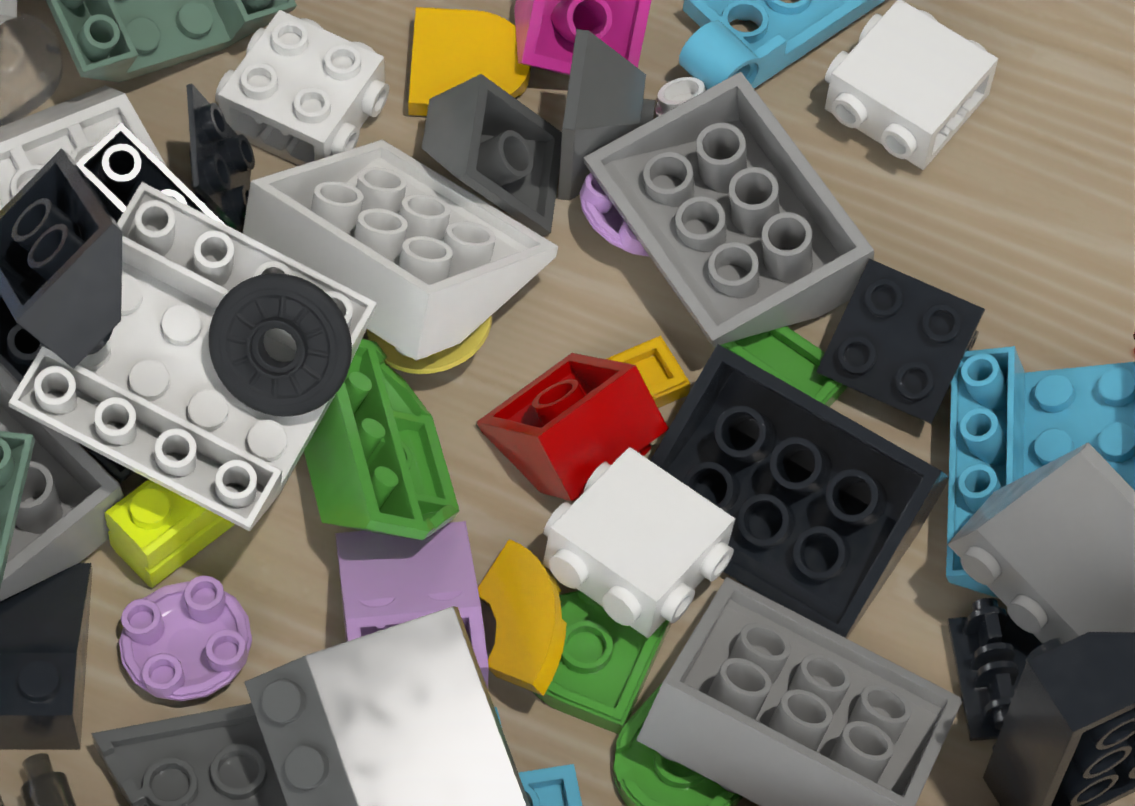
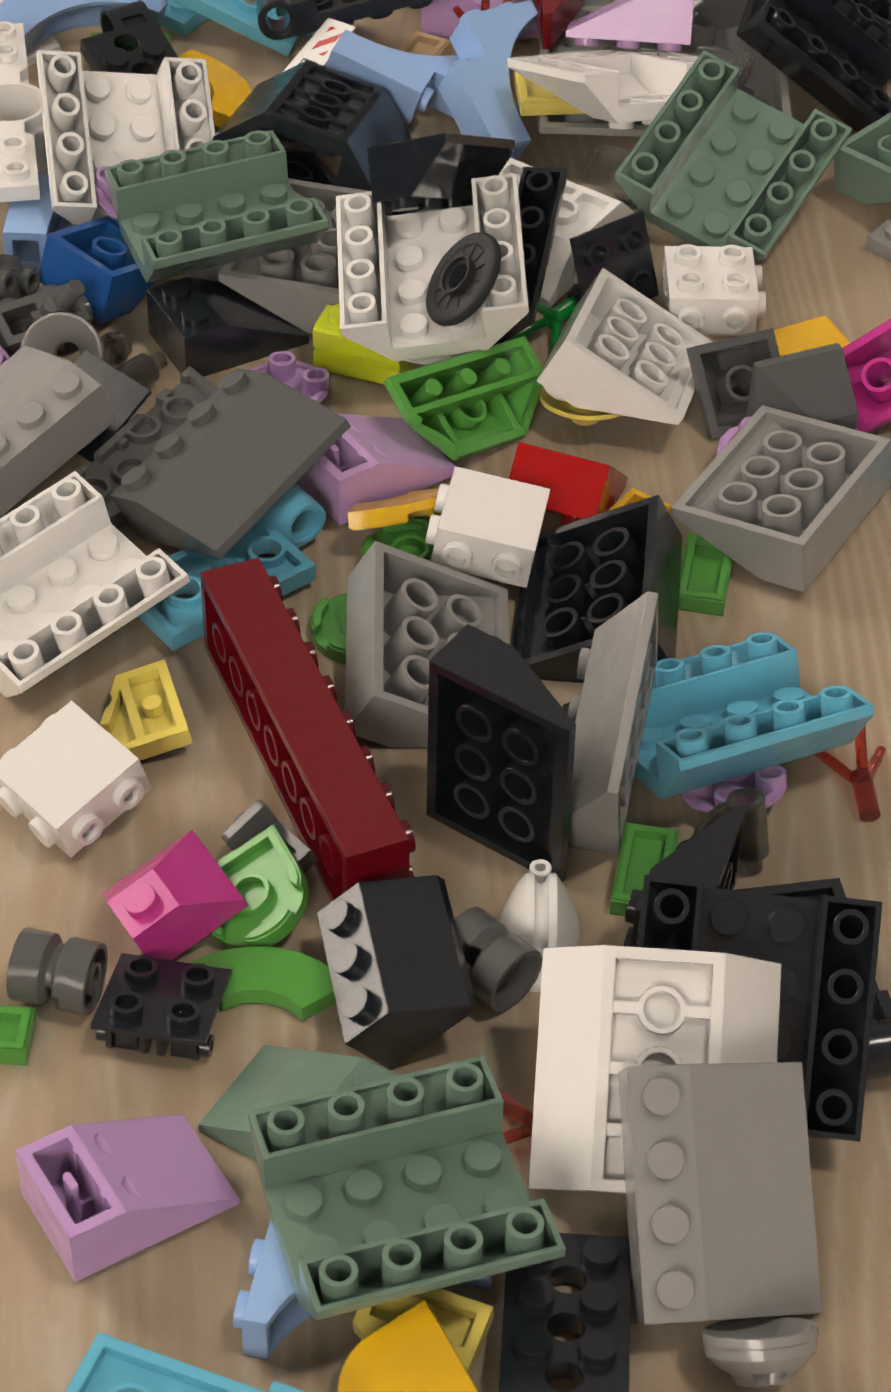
camera: 65 degrees right, 15 degrees down
black hinge [816,259,985,425] -> none

